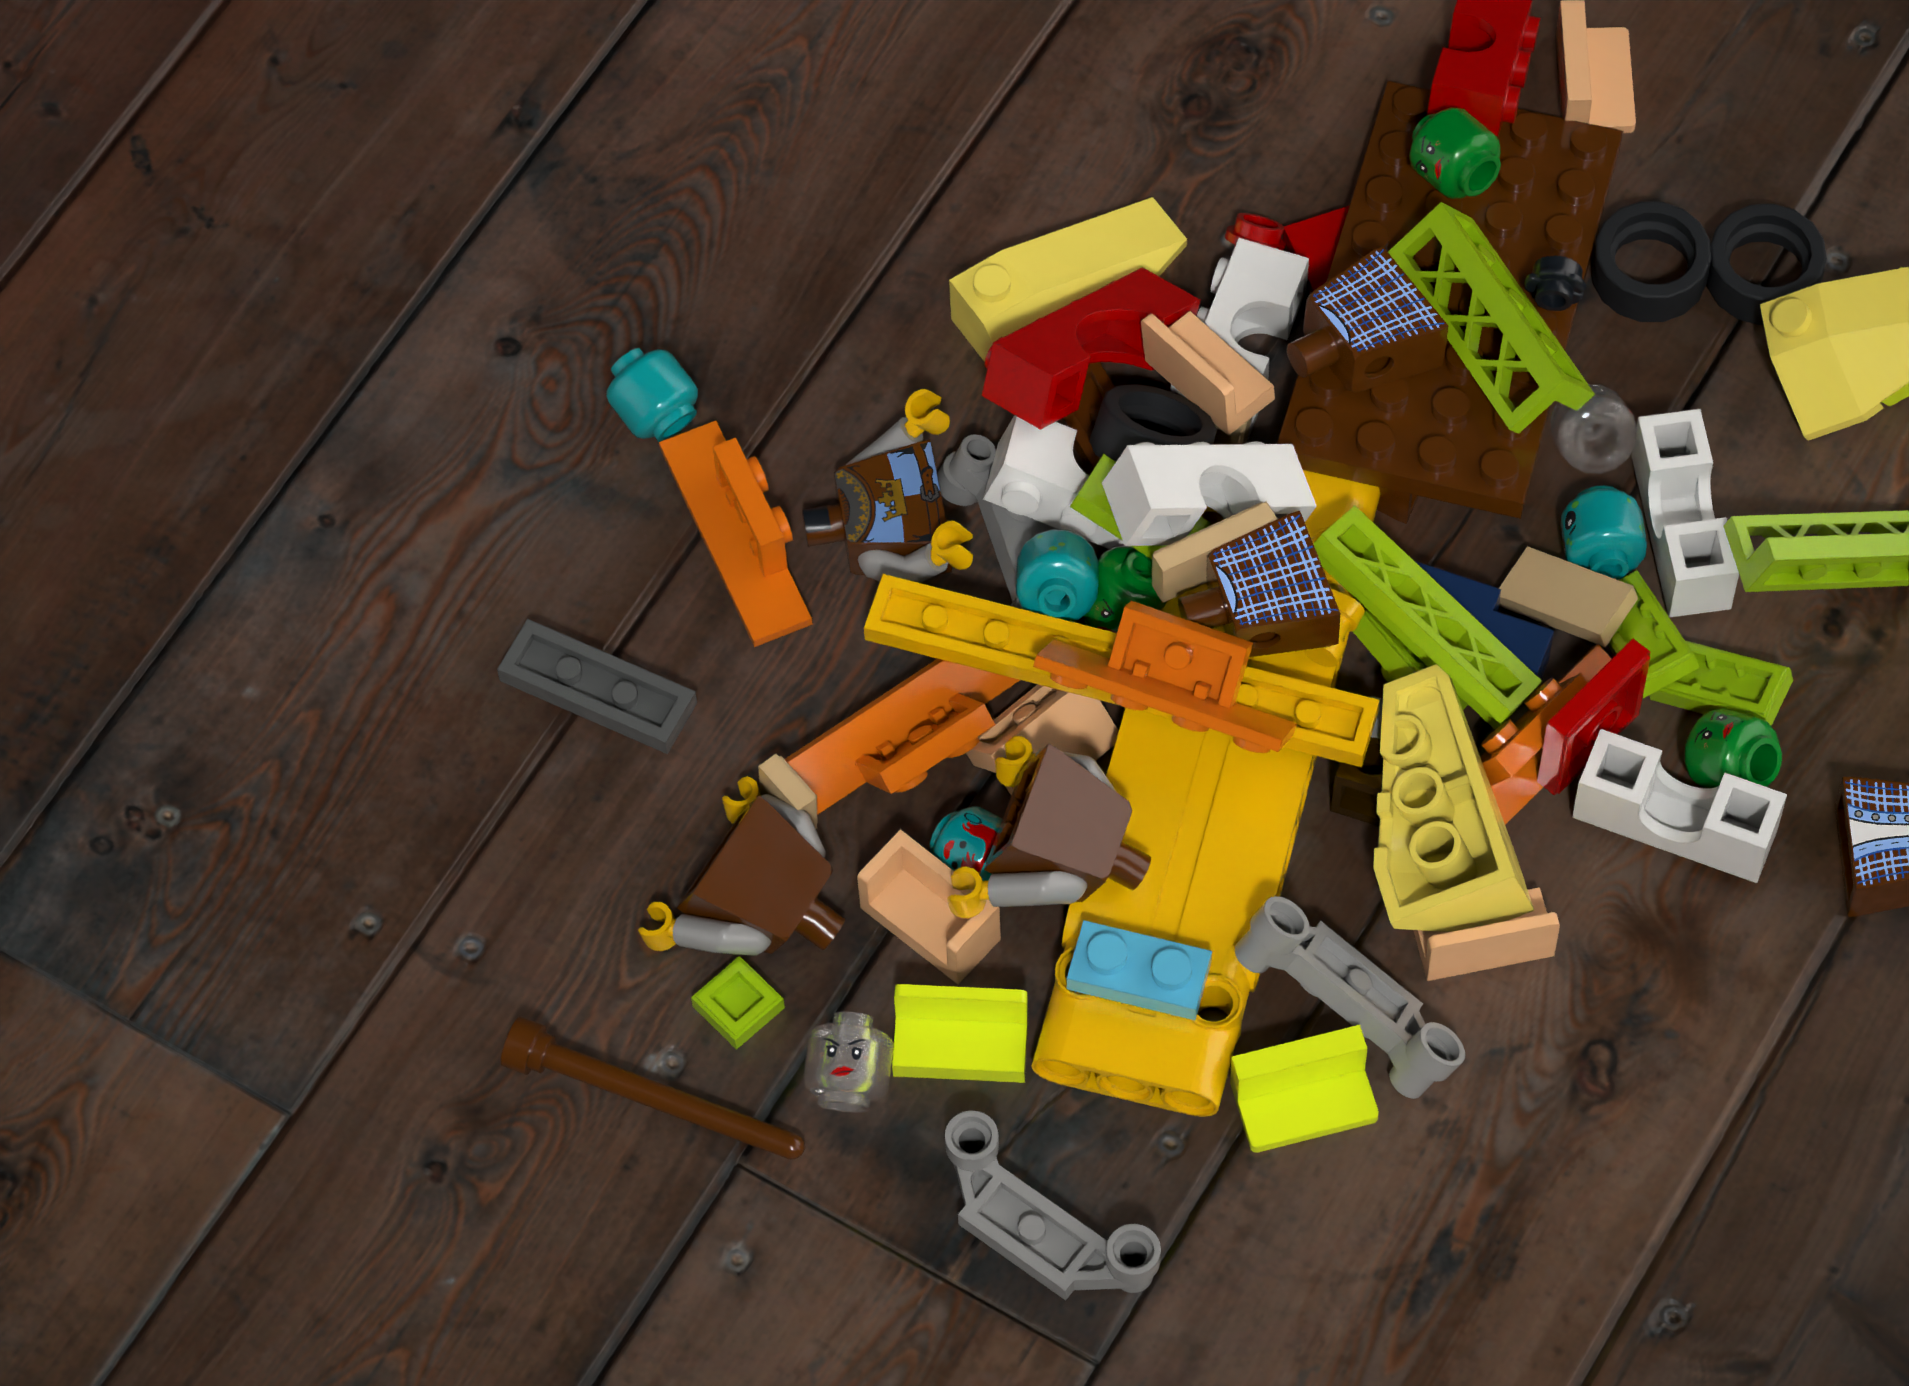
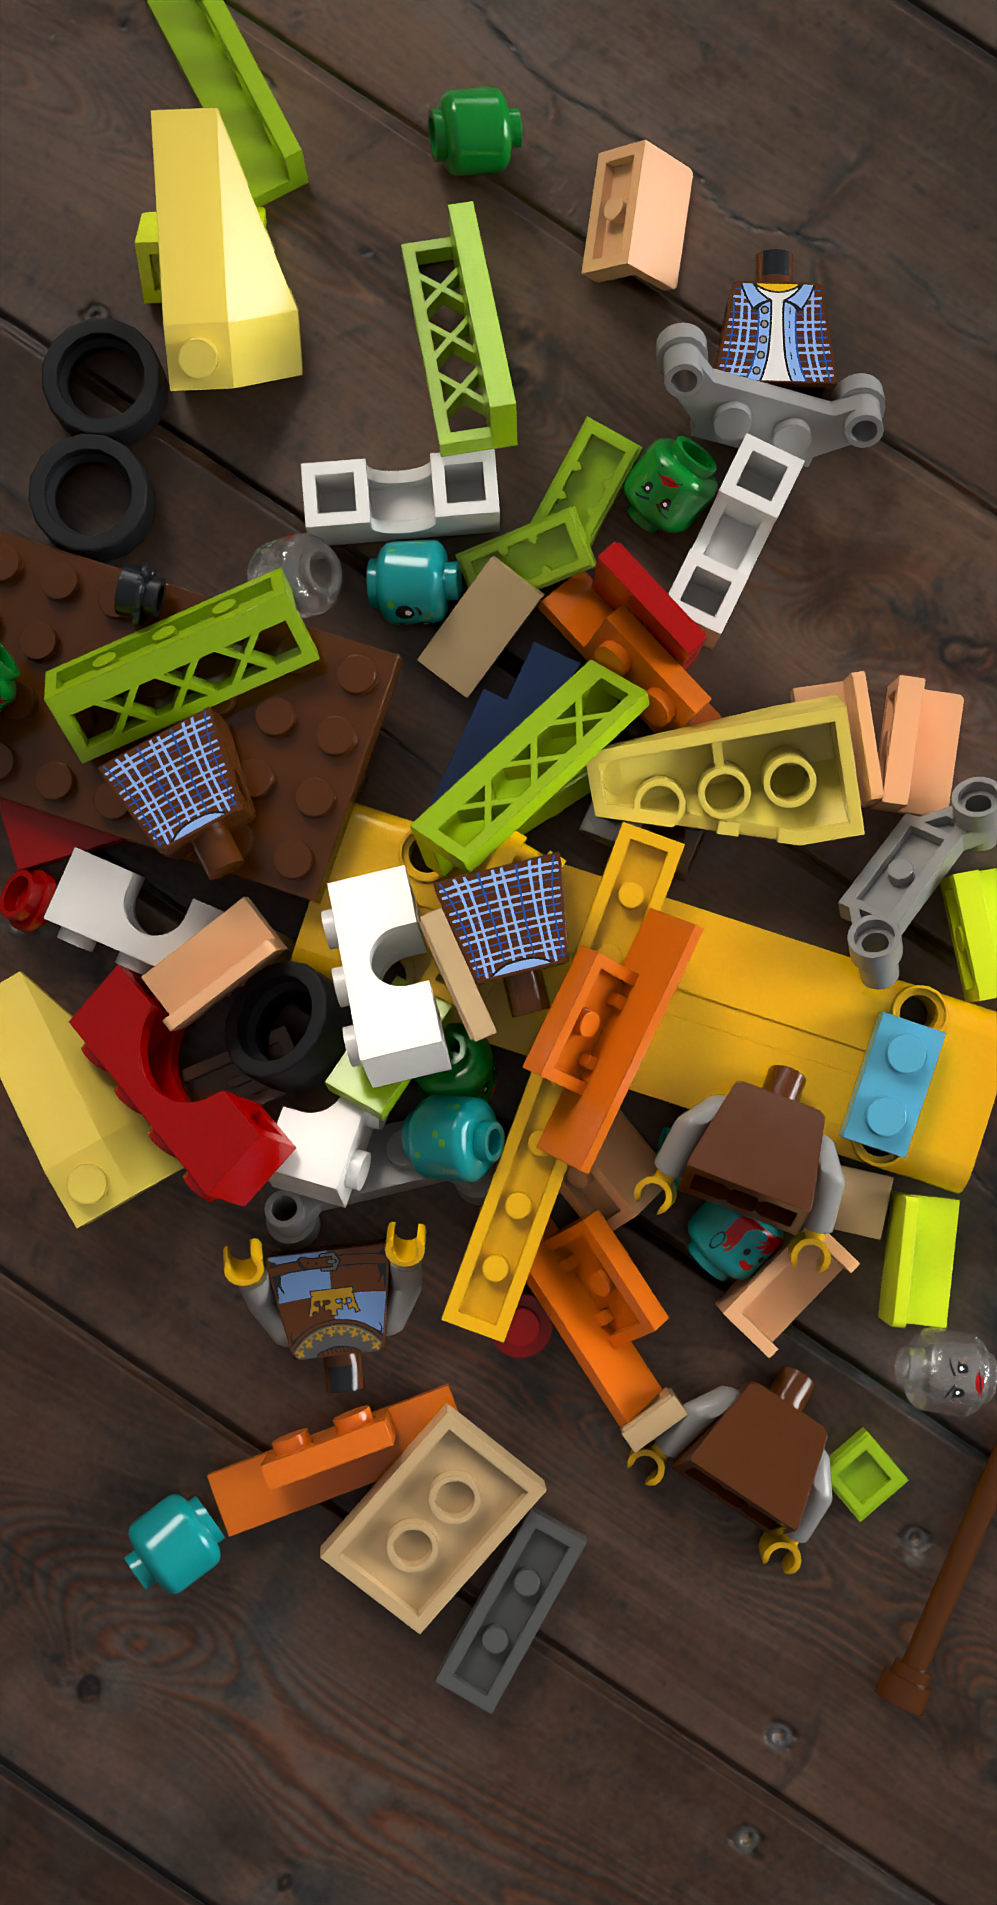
camera: 90 degrees left, 25 degrees up
none -> tan plate [320,1403,547,1634]
none -> red plate [491,1293,553,1358]
none -> light grey plate [656,323,886,467]
none -> tan tile [834,1165,894,1240]
none -> light nougat panel [870,675,964,816]

